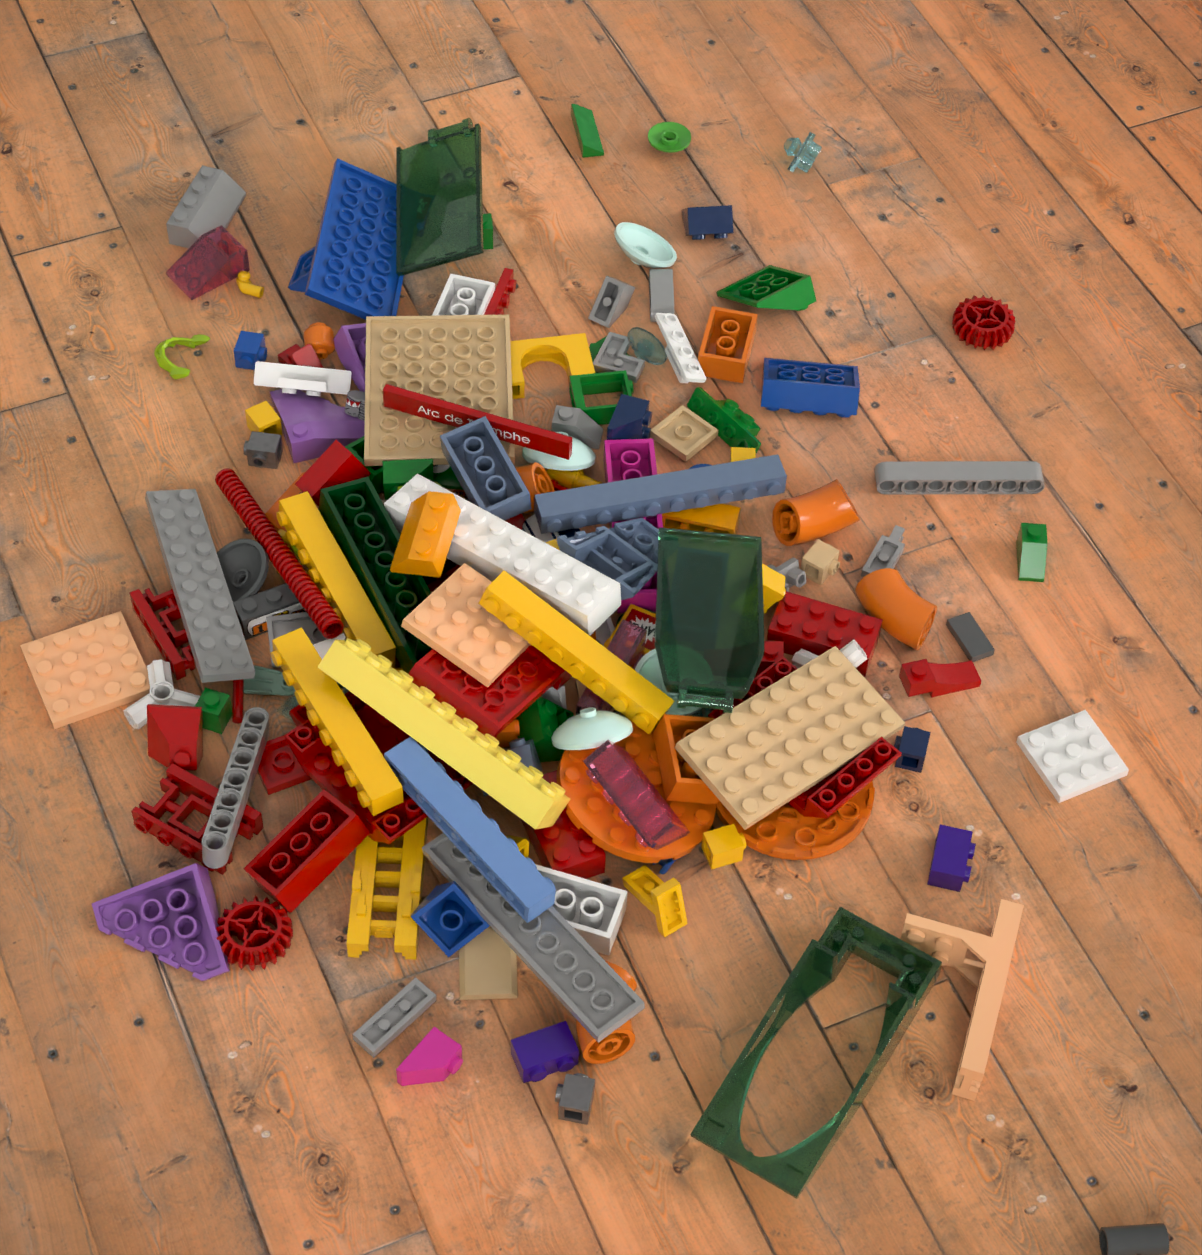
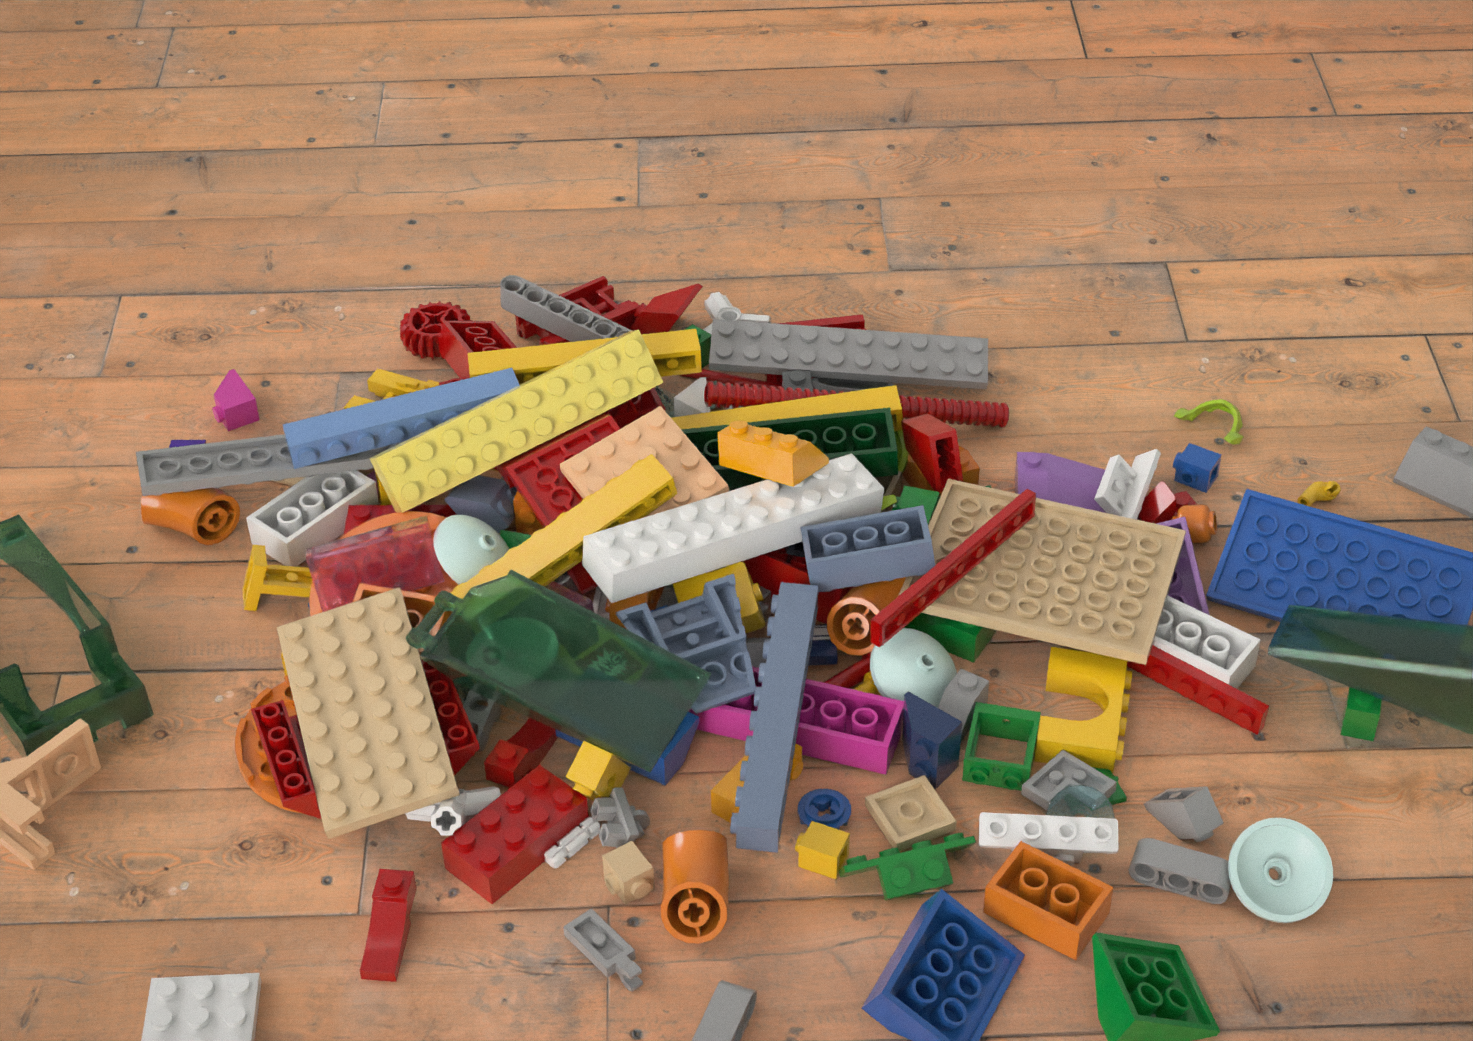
camera: 115 degrees right, 10 degrees down
light nougat plate [20,611,150,729] -> none
medium lavender slope [91,863,230,981] -> none
clear pink slope [166,225,250,300] -> none
flat silver brick [244,431,283,469] -> none
yellow brick [245,401,282,436] -> none
light grey plate [353,977,437,1058] -> none
flat silver brick [555,1073,595,1125] -> none
dark blue slope [682,205,734,240] -> none
orange brick [855,568,937,651] -> none
dark blue brick [894,726,931,773] -> none
dark purple brick [927,824,976,892] -> none
dark grey tile [946,612,995,662] -> none

